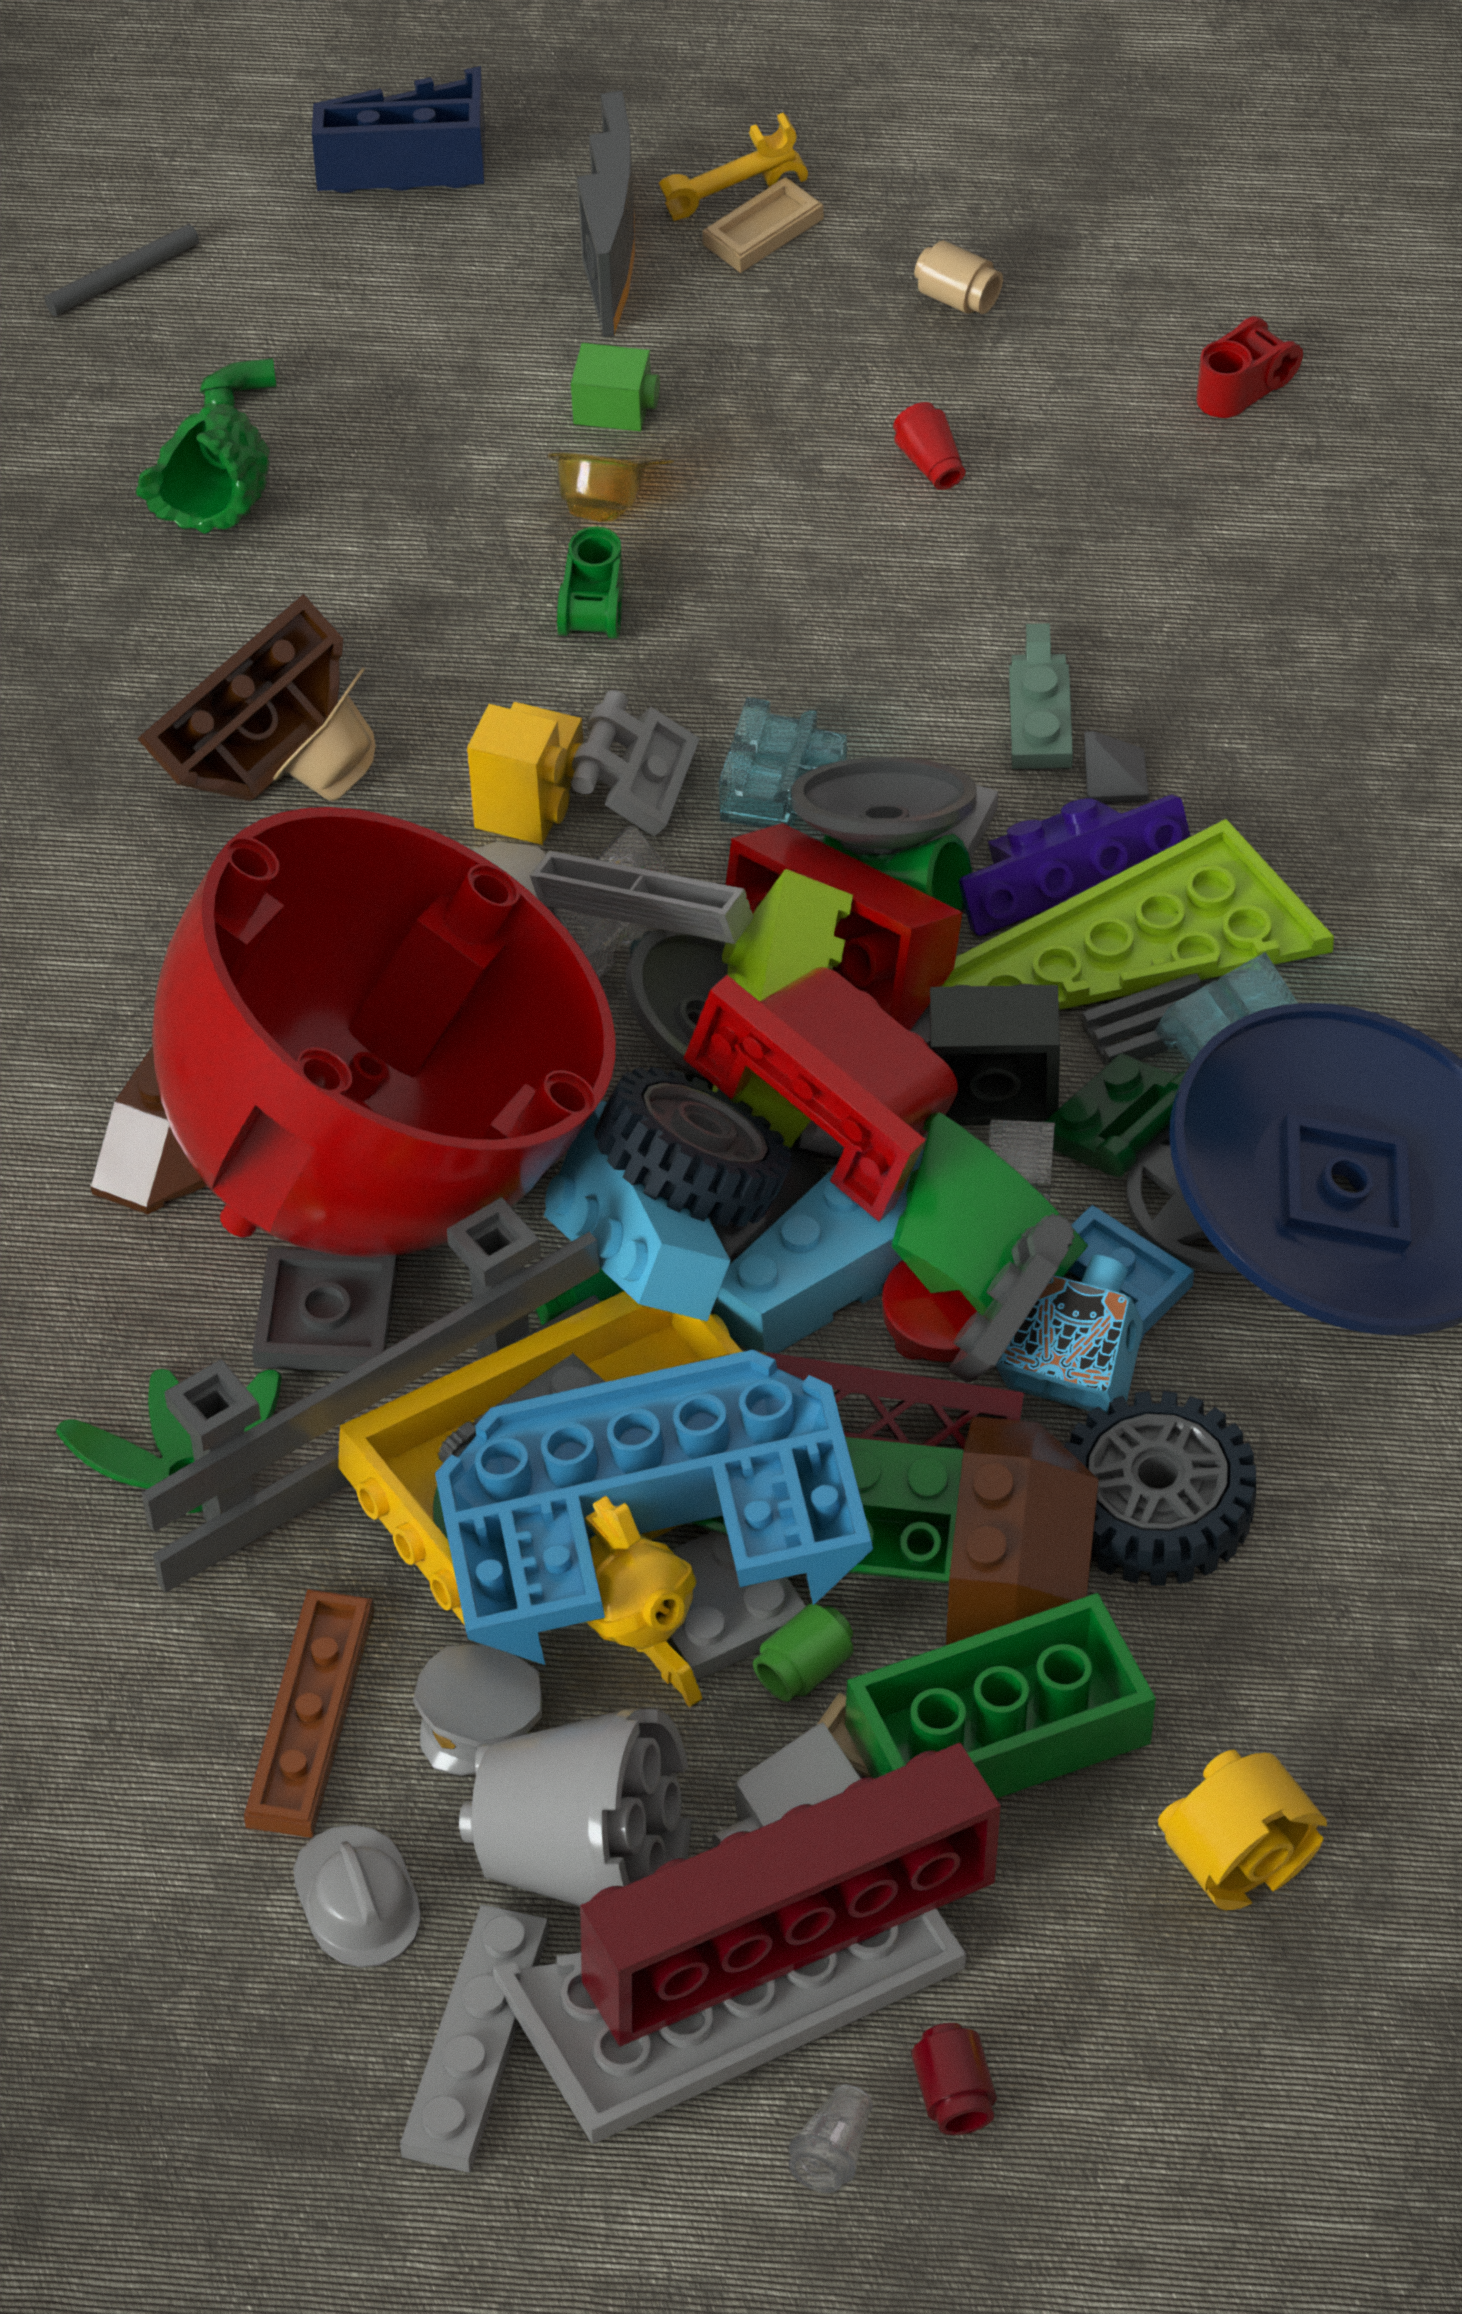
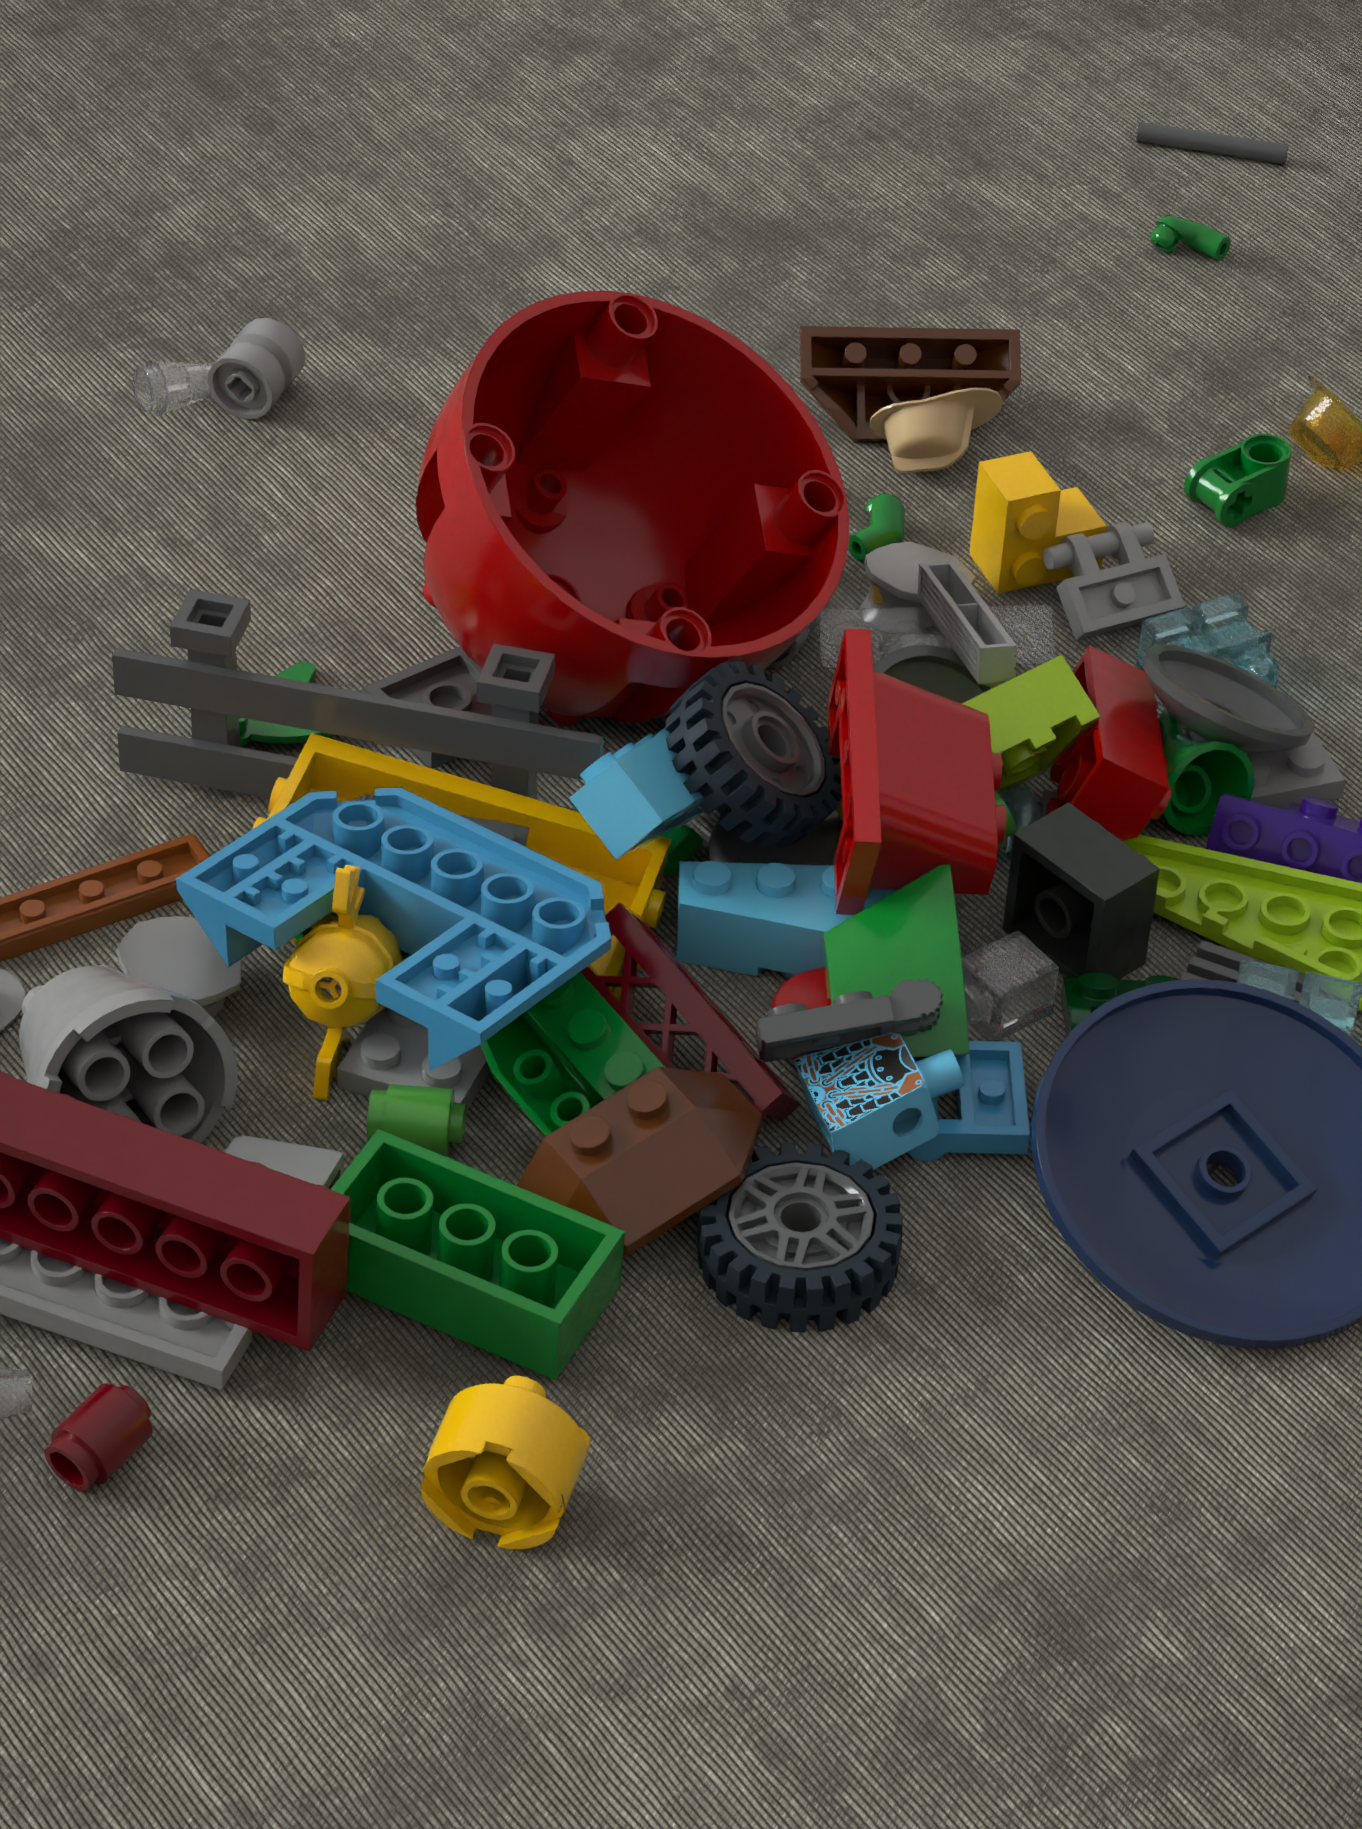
camera: 45 degrees right, 10 degrees down
green hair [136,403,270,534] -> none

